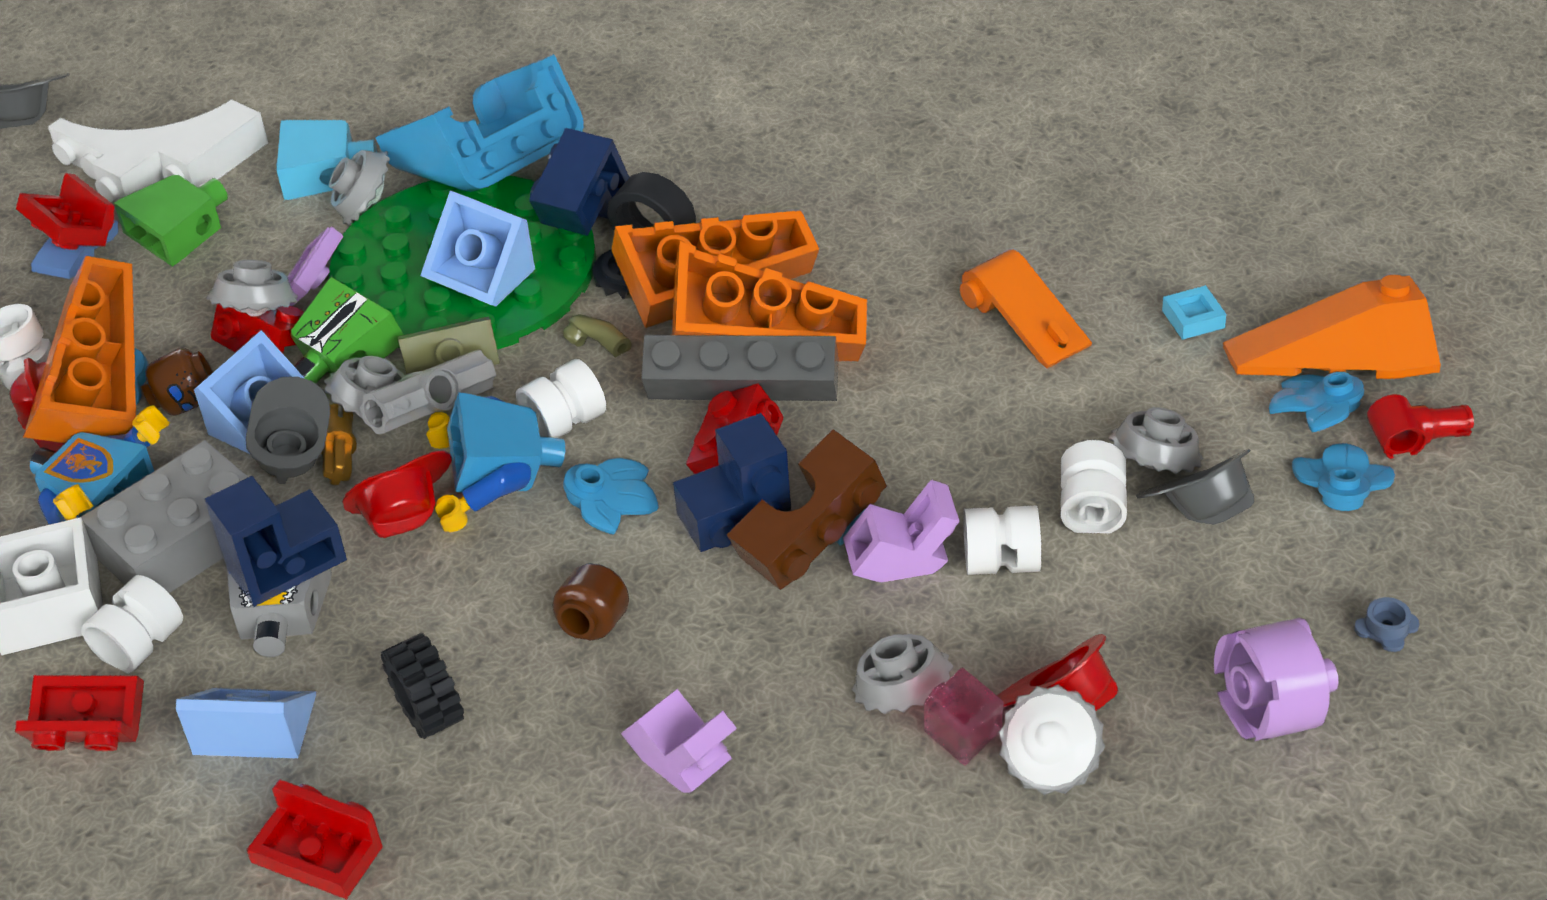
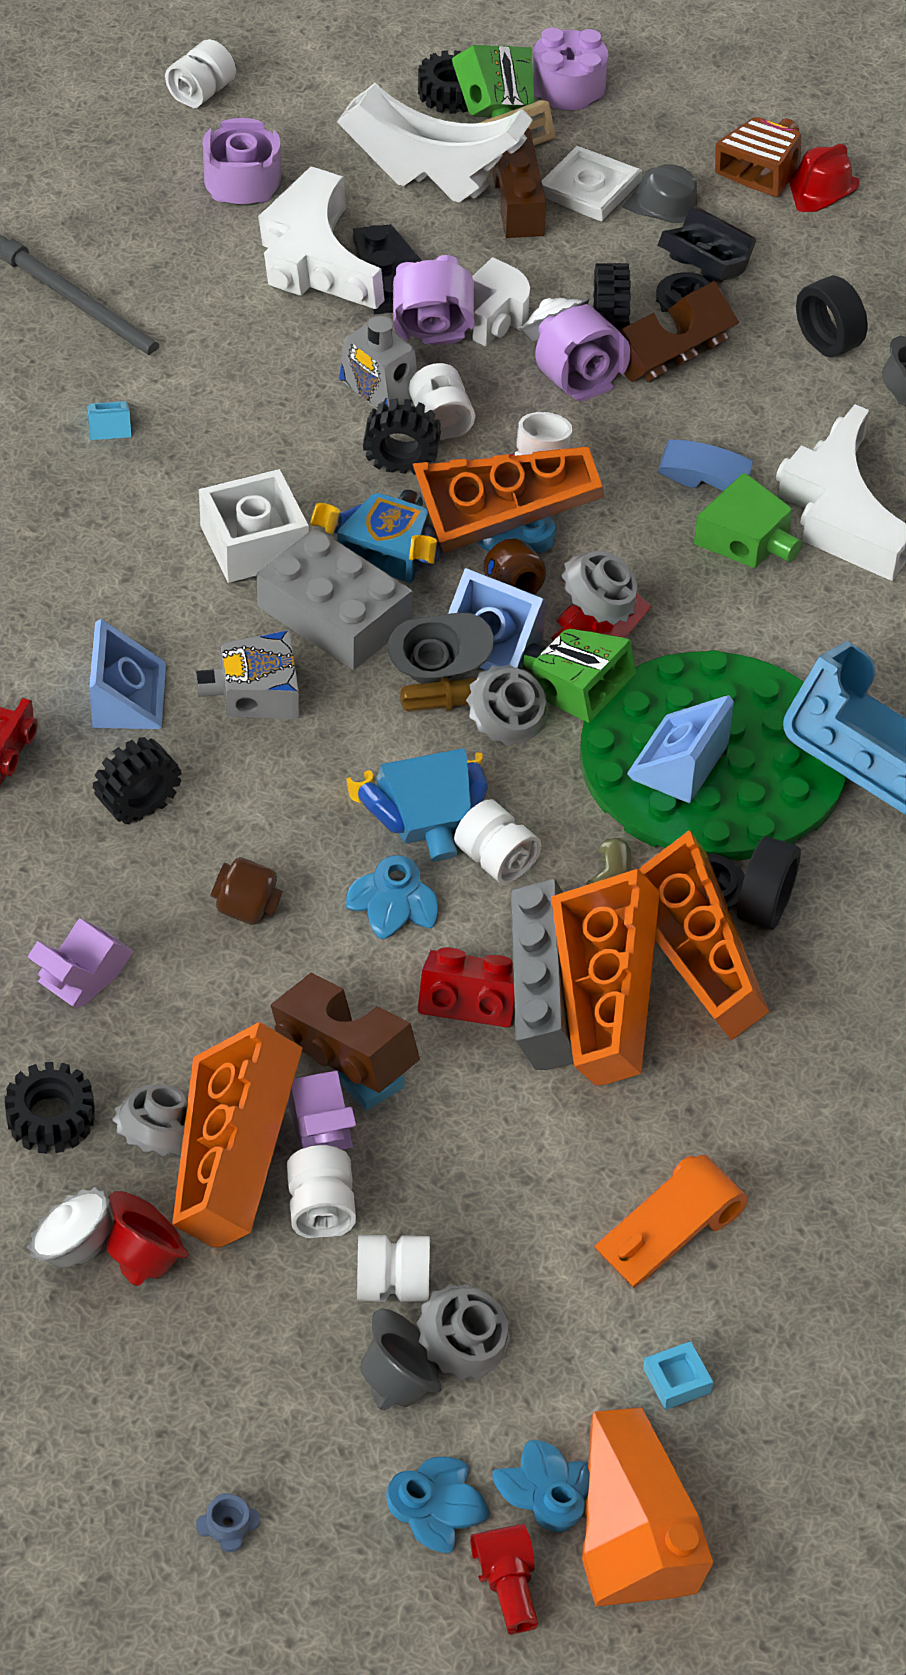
camera: 80 degrees right, 5 degrees up
red bracket [15,675,144,751] -> none
red bracket [16,173,115,250] -> none
white wheel [81,575,183,674] -> none
dark blue brick [204,476,347,607] -> none
medium azure torso [276,120,377,200] -> none
lavender plate [288,226,343,306] -> none
light grey piece [329,150,390,225] -> none
red piece [342,450,452,538] -> none
light grey piece [359,350,497,434] -> none
olive plate [398,316,500,374] -> none
dark blue brick [529,128,630,236] -> none
dark blue brick [673,413,791,552] -> none
clear pink brick [924,667,1004,766] -> none
lavender brick [1214,618,1339,741] -> none
none -> black tyre [5,1062,95,1154]
none -> orange wedge [172,1022,303,1248]

